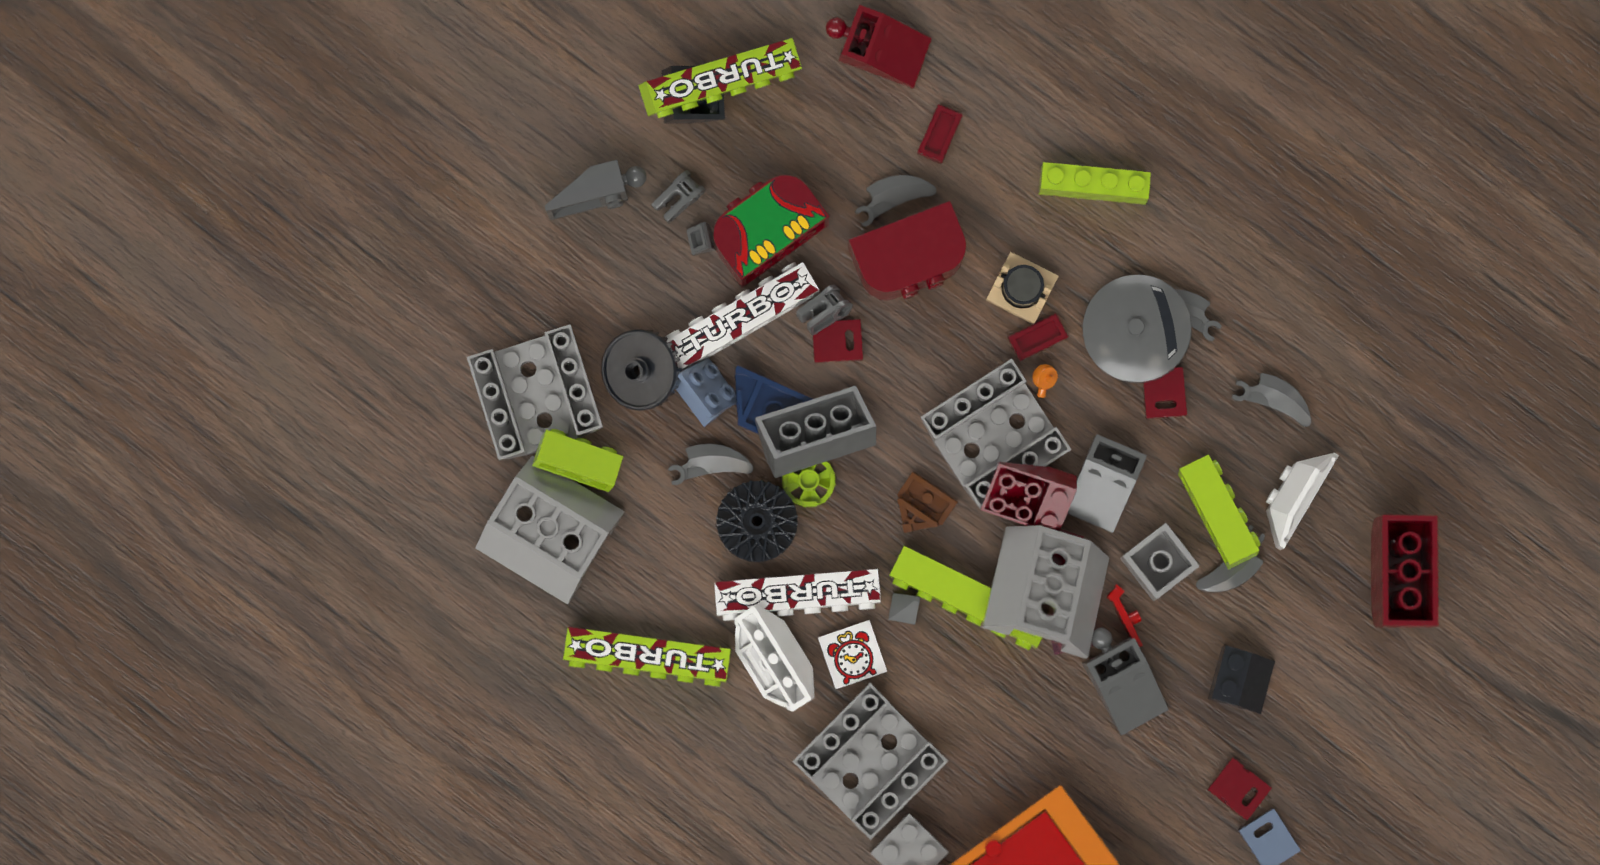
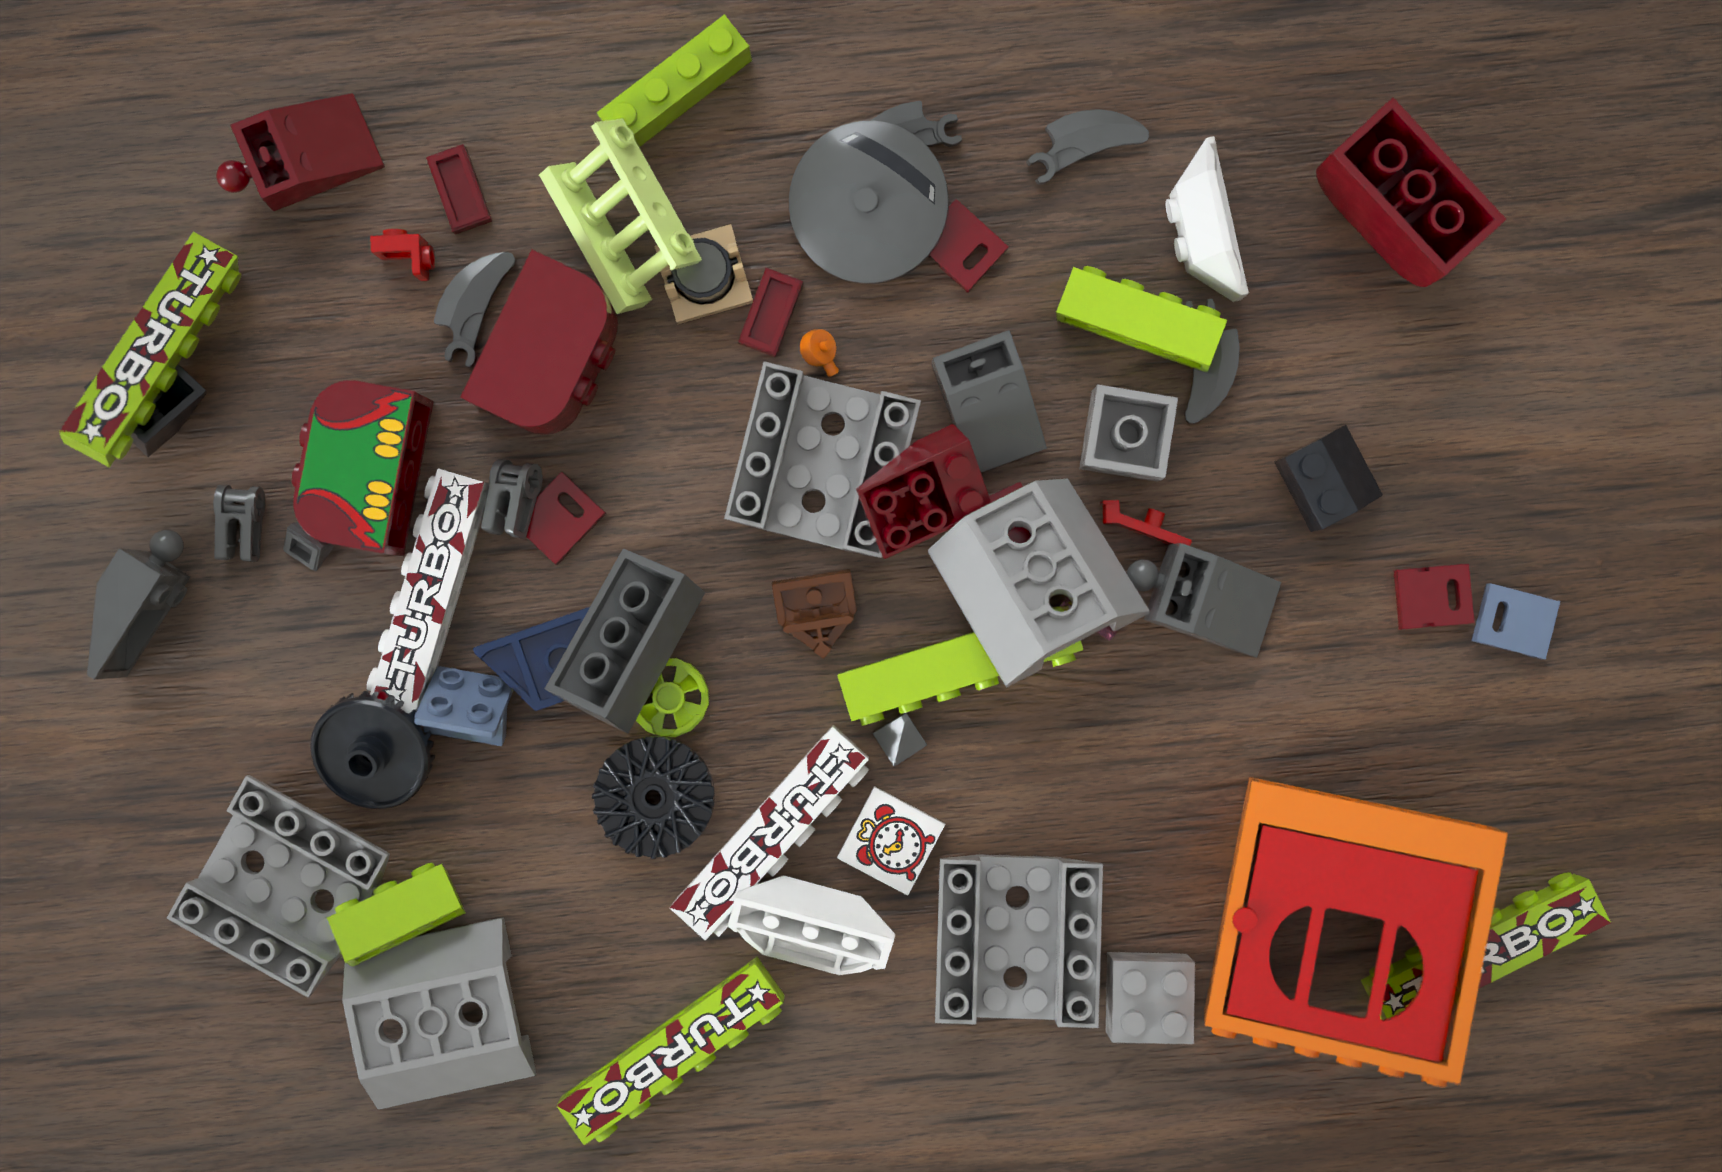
camera: 40 degrees left, 5 degrees up
dark grey piece [668,444,753,485] -> none
none -> red bracket [370,229,435,281]
none -> yellowish green fence [539,118,702,314]

